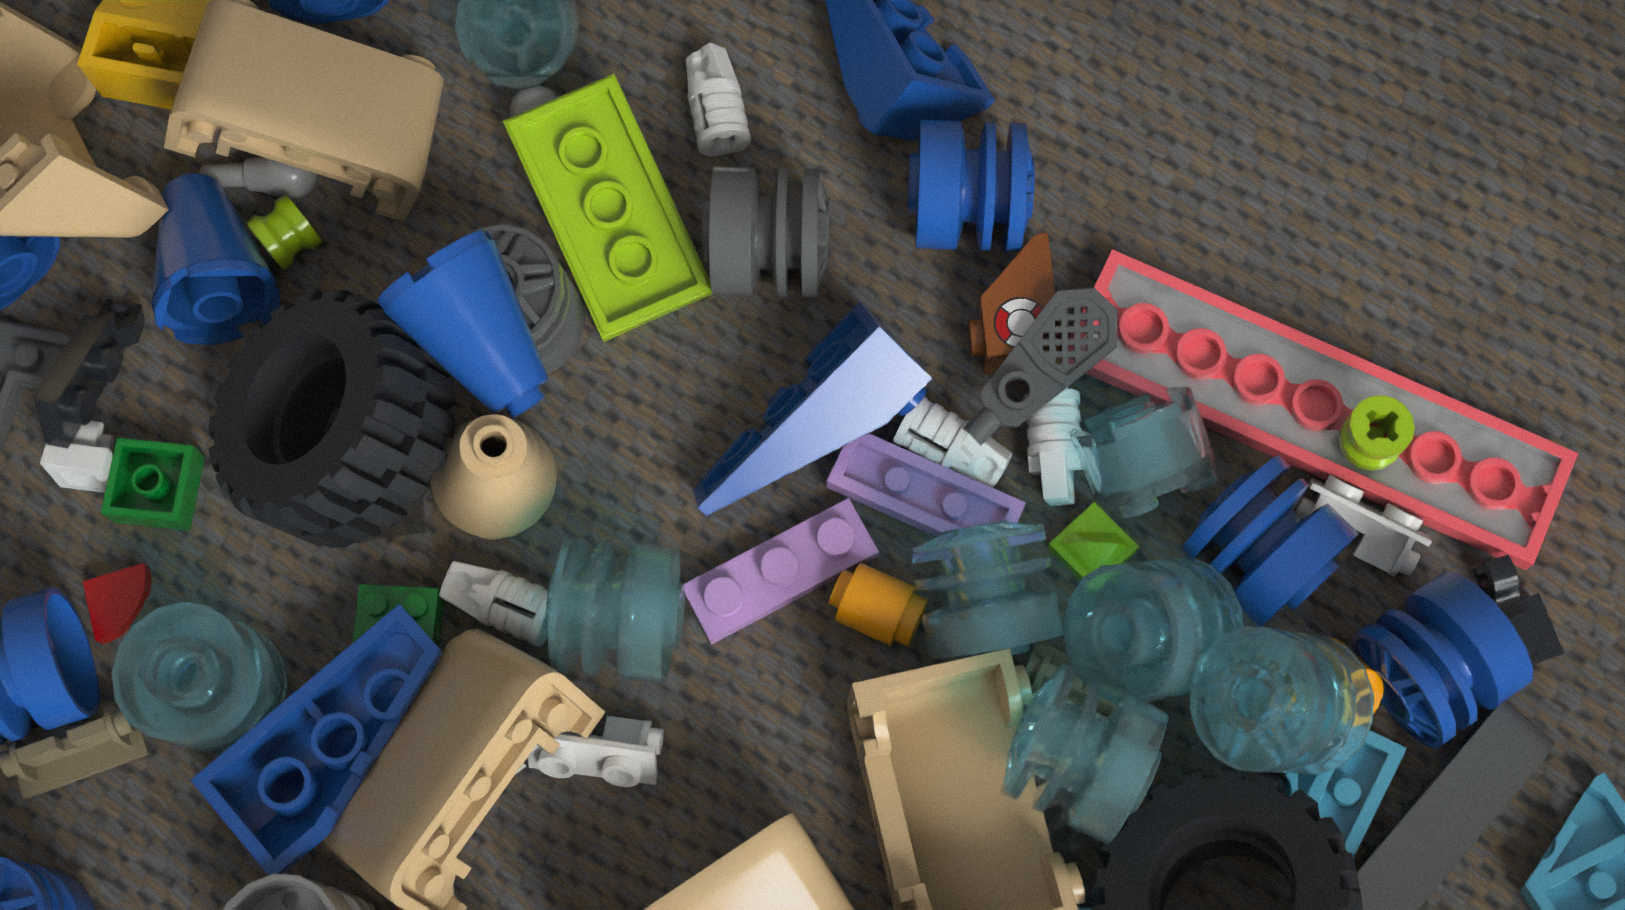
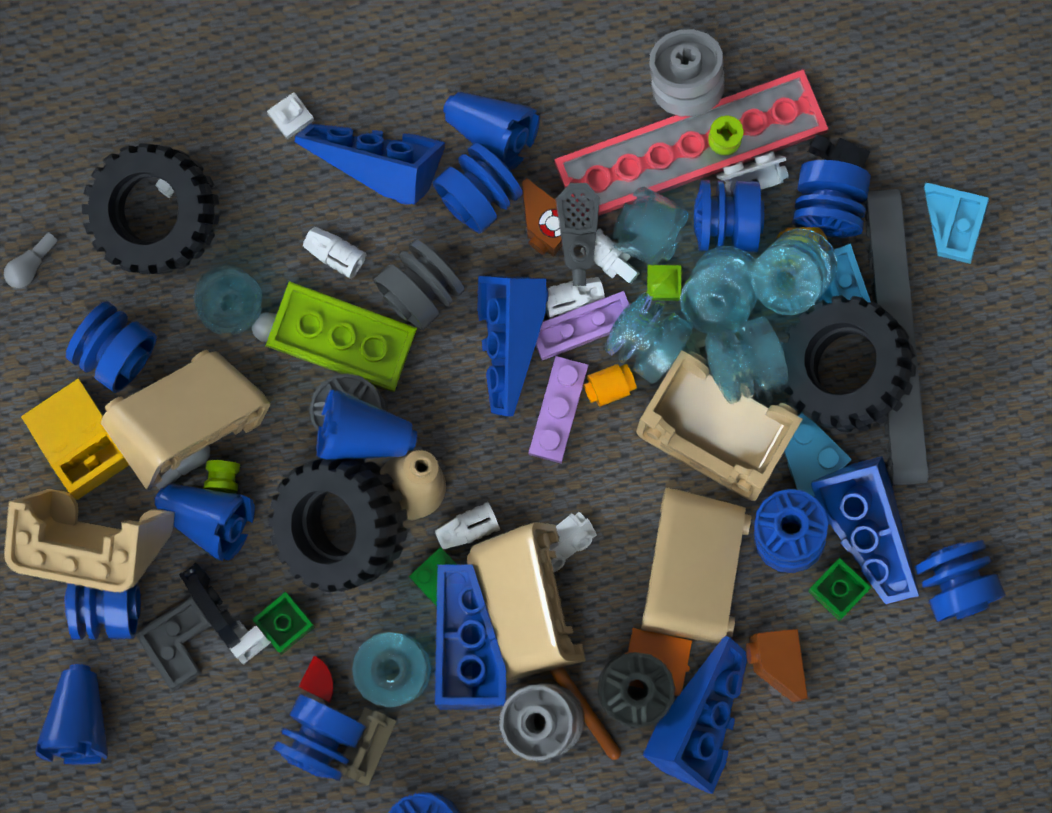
camera: 50 degrees left, 5 degrees up
clear light blue wheel [545,537,685,683] -> none
none -> blue cone [443,92,540,170]
none -> light grey wheel [649,29,725,116]

